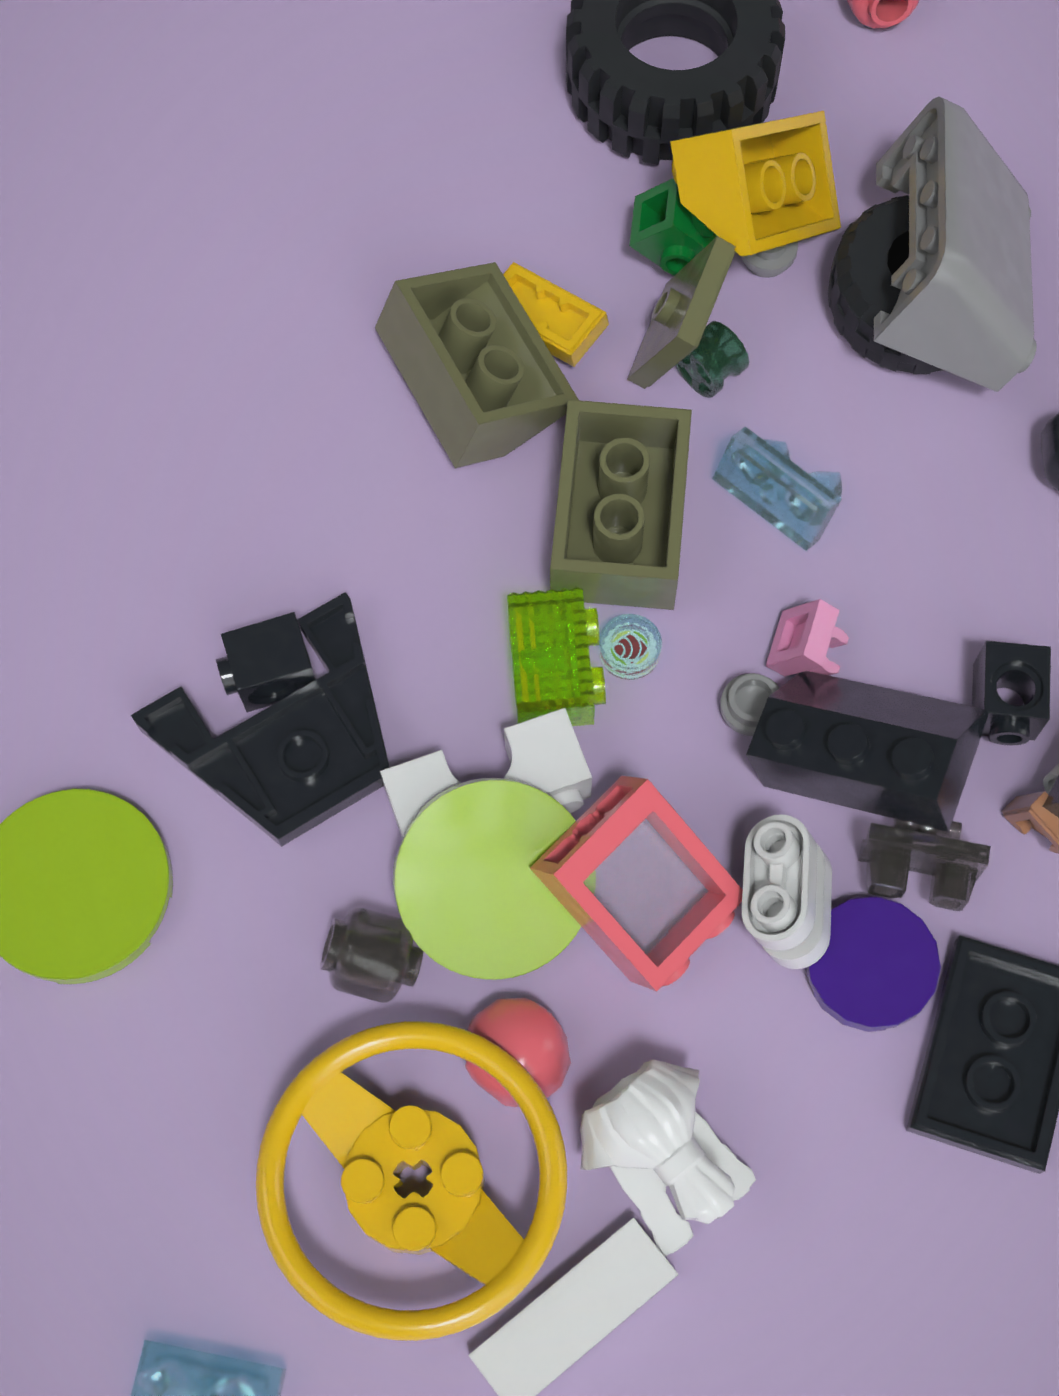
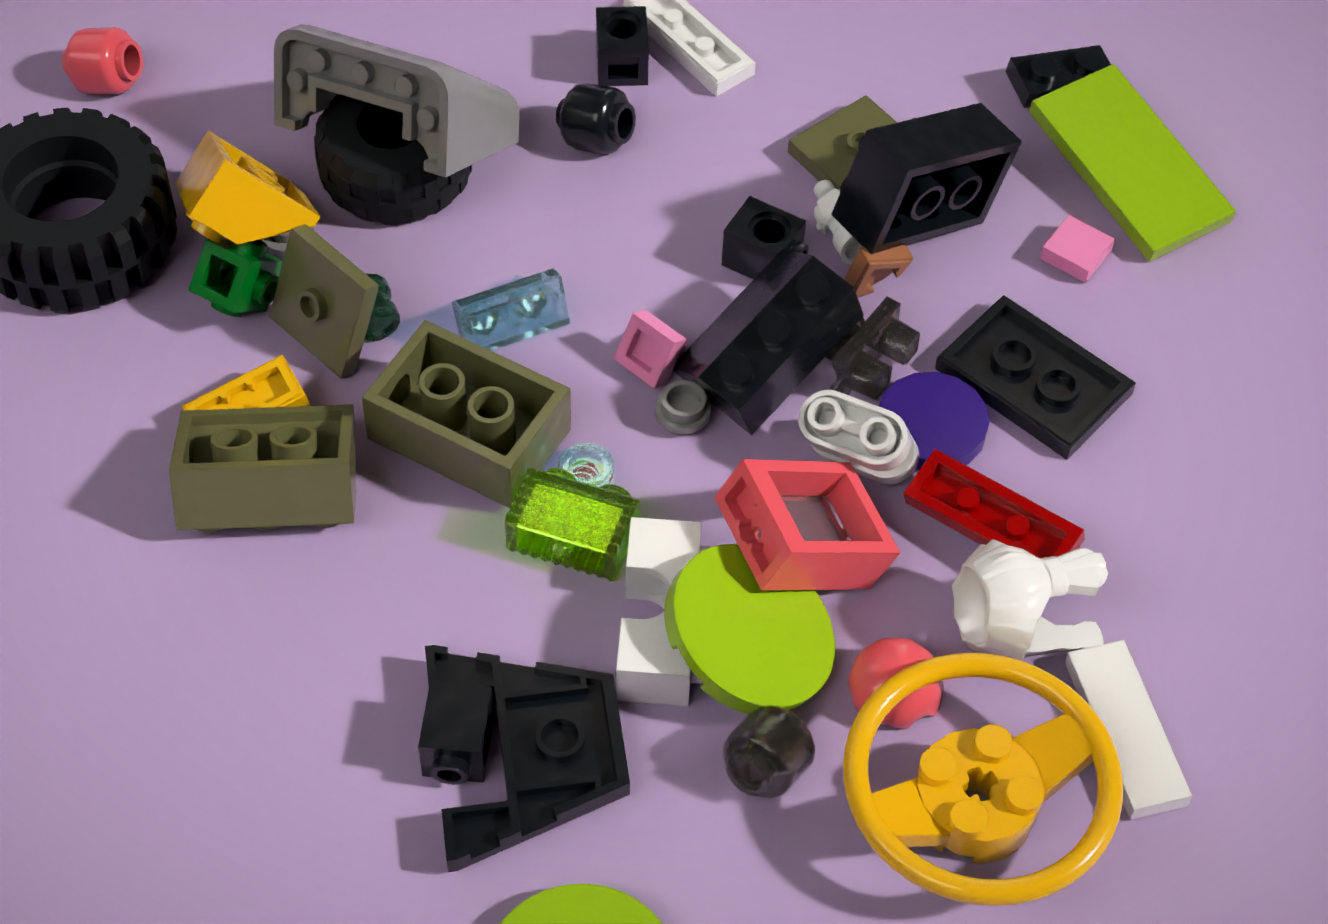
camera: 70 degrees left, 15 degrees down
none -> red plate [903,449,1085,558]

